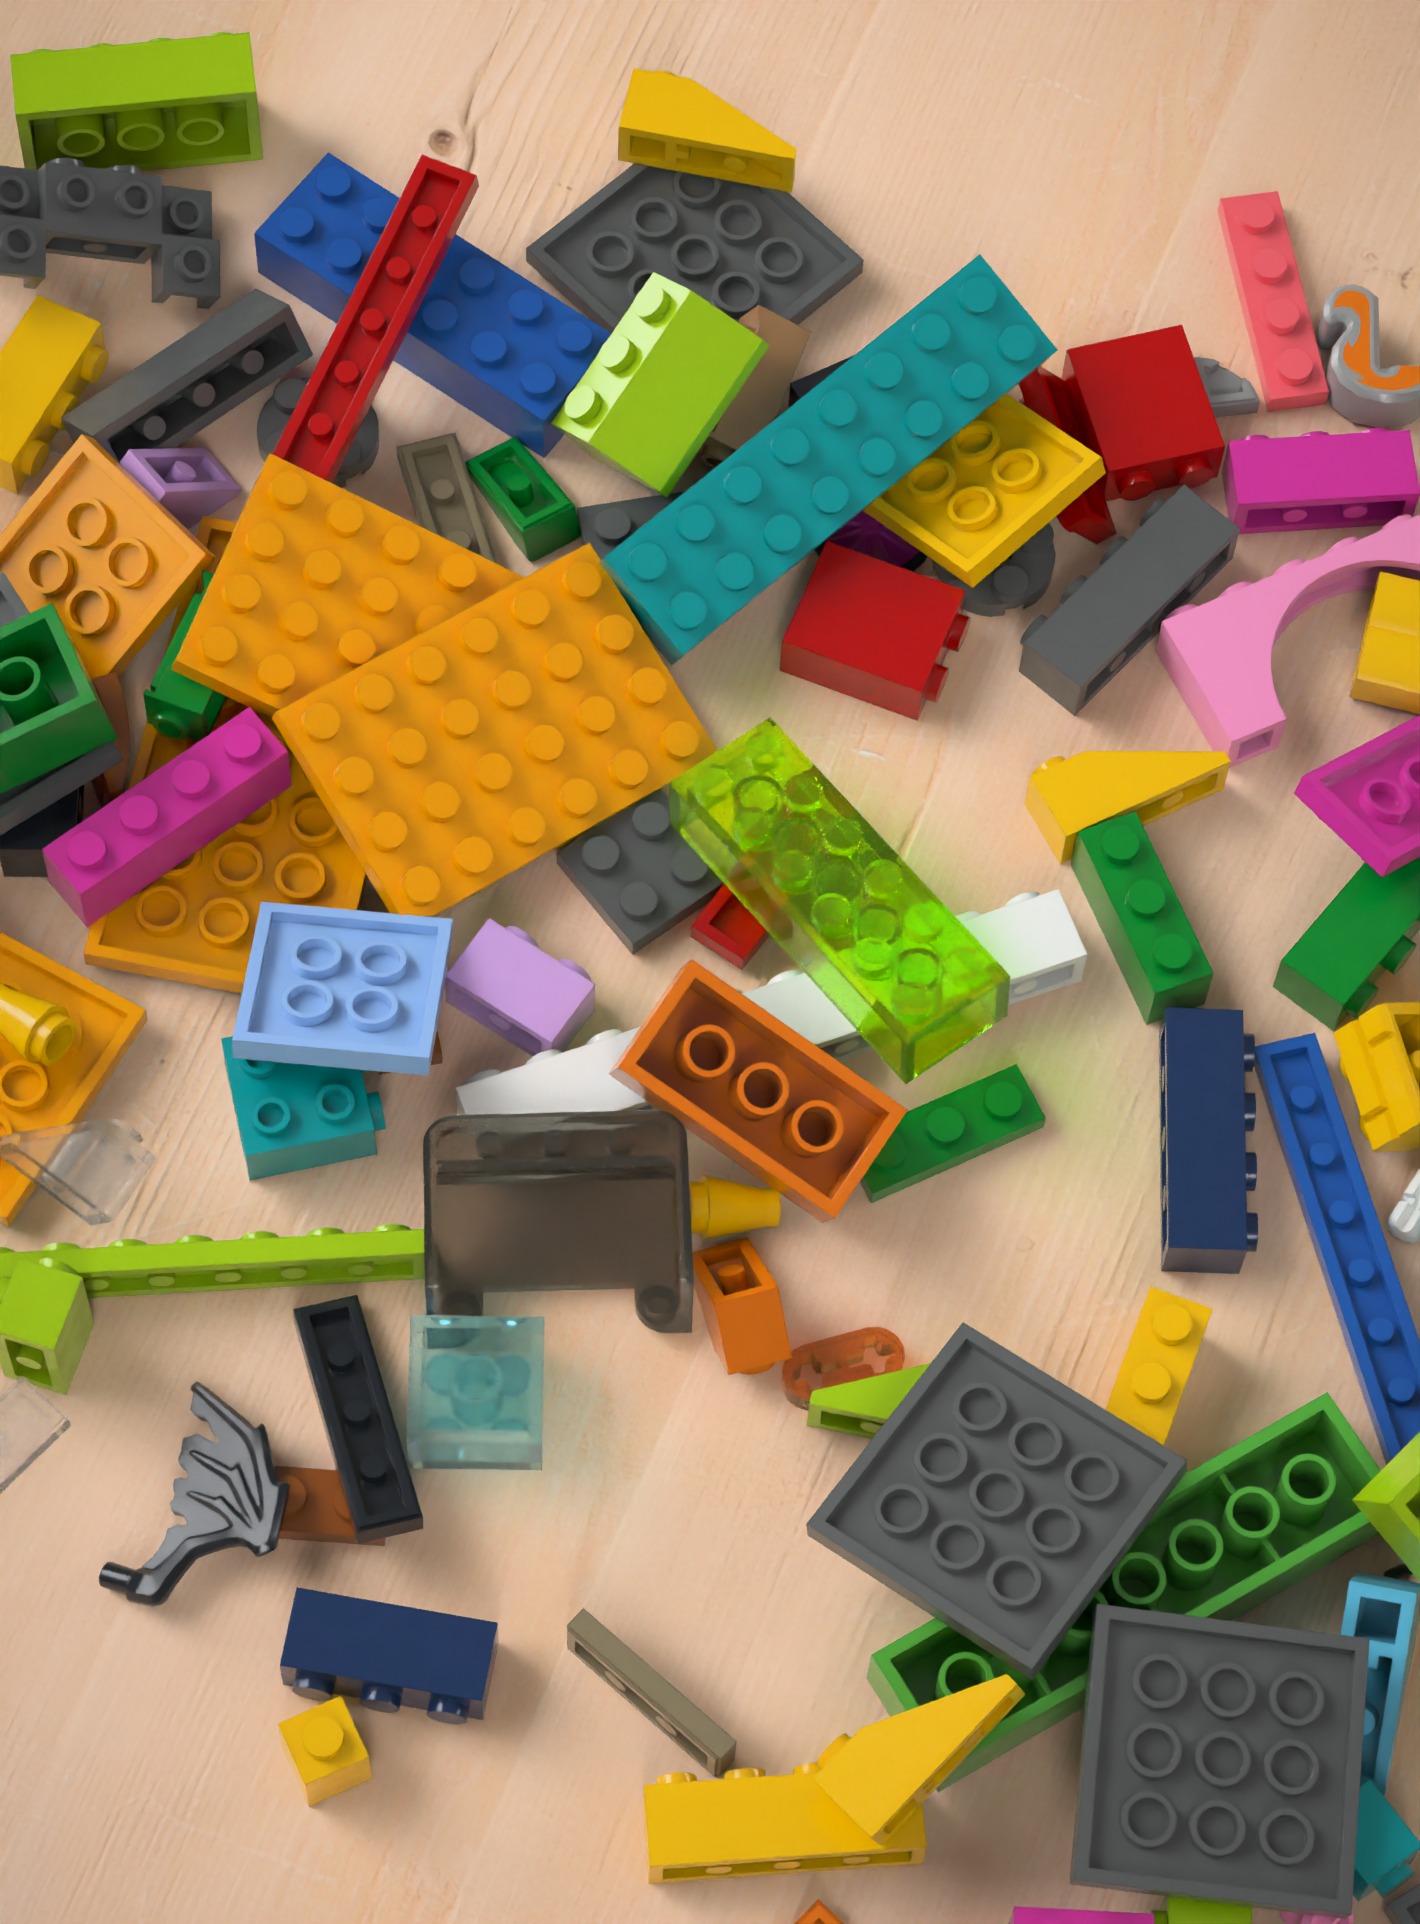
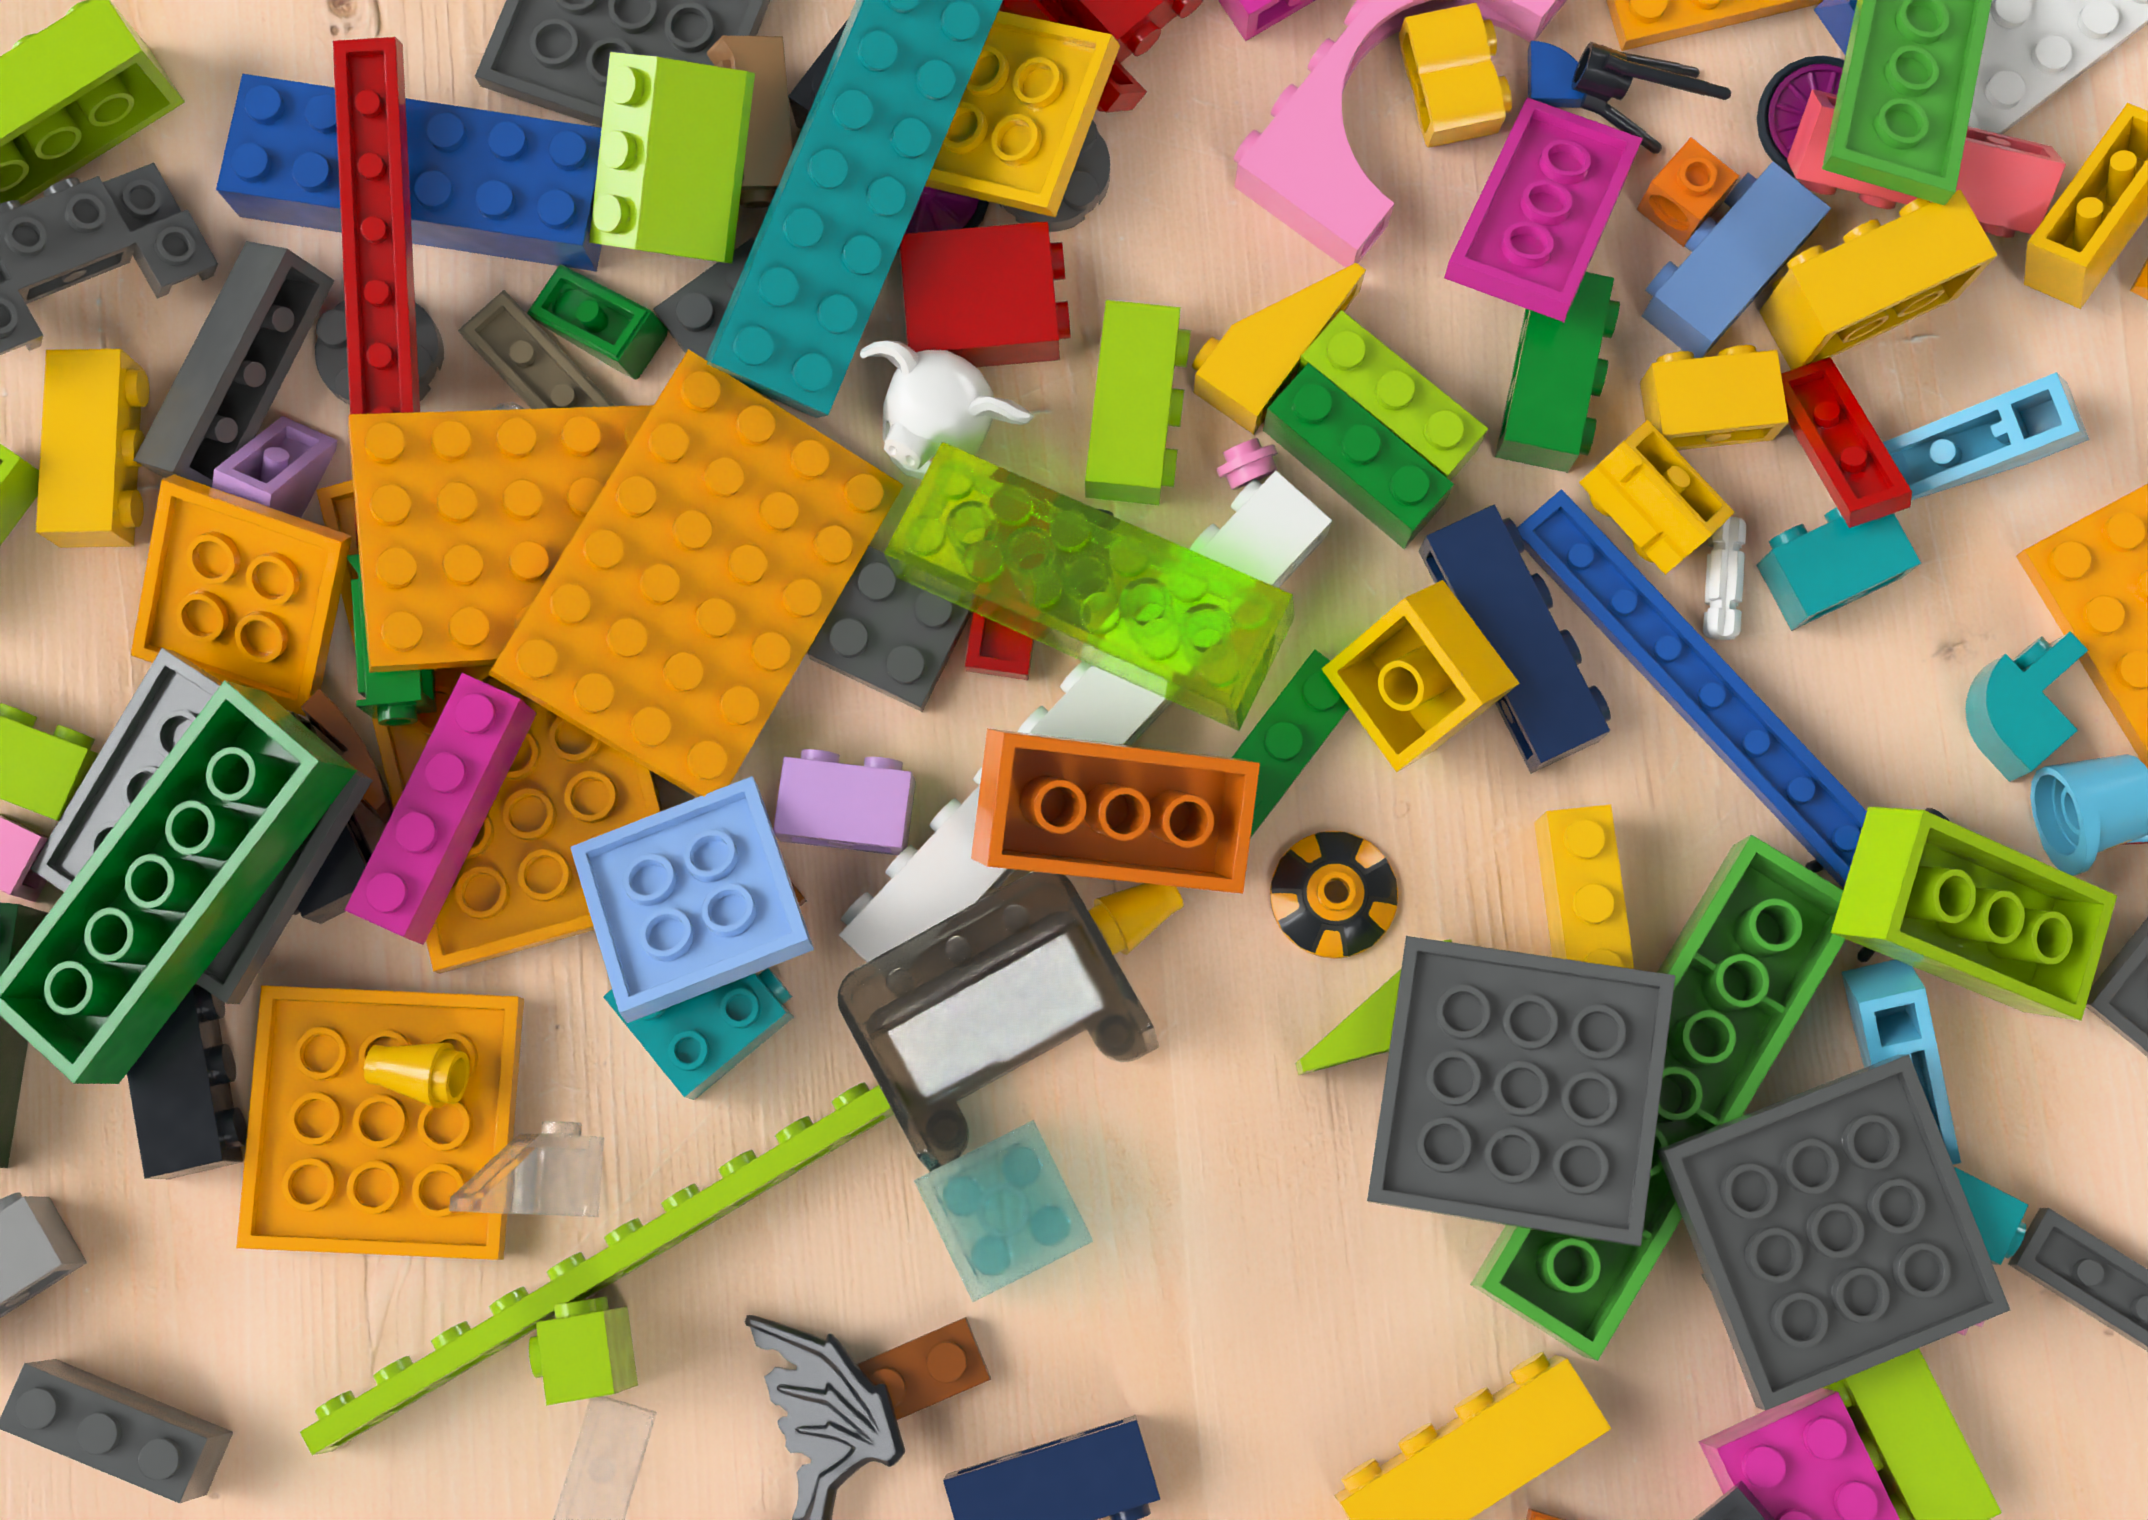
camera: 20 degrees left, 15 degrees up
black tile [293,1295,423,1544] -> none
dark tan tile [567,1608,737,1777] -> none
orange slope [685,1237,792,1375] -> none
clear orange beam [781,1327,905,1411] -> none
yellow slope [812,1674,1025,1846] -> none
dark grey brick [1019,485,1240,716] -> none
none -> white piece [860,341,1034,481]
none -> lime brick [1085,300,1191,505]
none -> bright pink plate [1216,438,1278,490]
none -> dish [1270,831,1398,958]
none -> lime brick [1296,310,1488,481]
none -> yellow brick [1322,580,1520,772]

